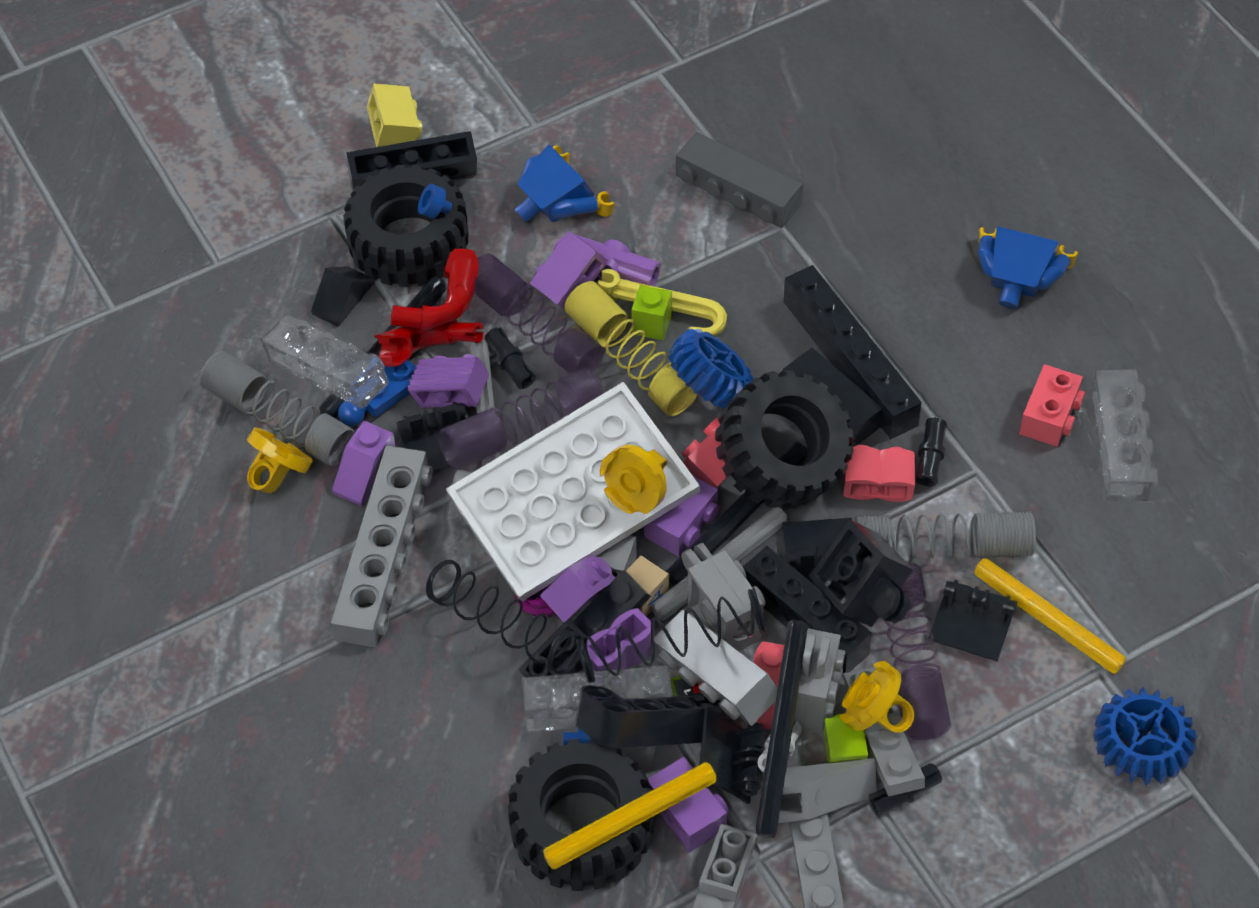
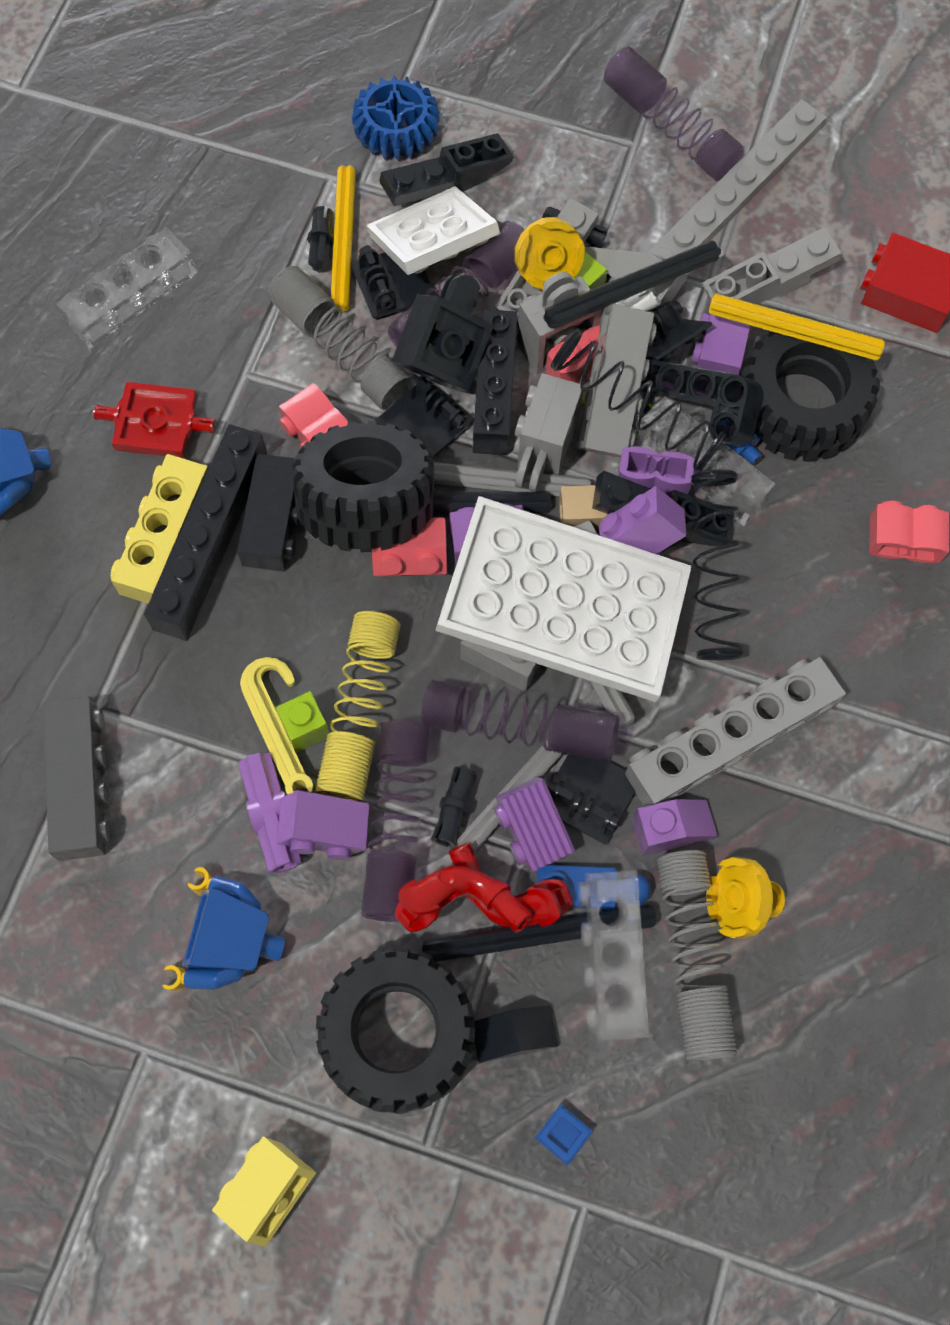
camera: 135 degrees left, 15 degrees up
black brick [346,131,477,191] -> none
blue tile [418,183,452,219] -> none
yellow tile [599,444,668,514] -> none
blue gear [668,329,754,409] -> none
black pin [916,417,947,487] -> none
coral brick [1019,364,1085,447] -> none
none -> red plate [93,382,216,458]
none -> light yellow brick [110,454,208,603]
none -> black axle [307,206,334,271]
none -> white plate [367,186,500,275]
none -> black slope [379,133,514,206]
none -> blue tile [534,1104,593,1166]
none -> coral brick [869,501,949,563]

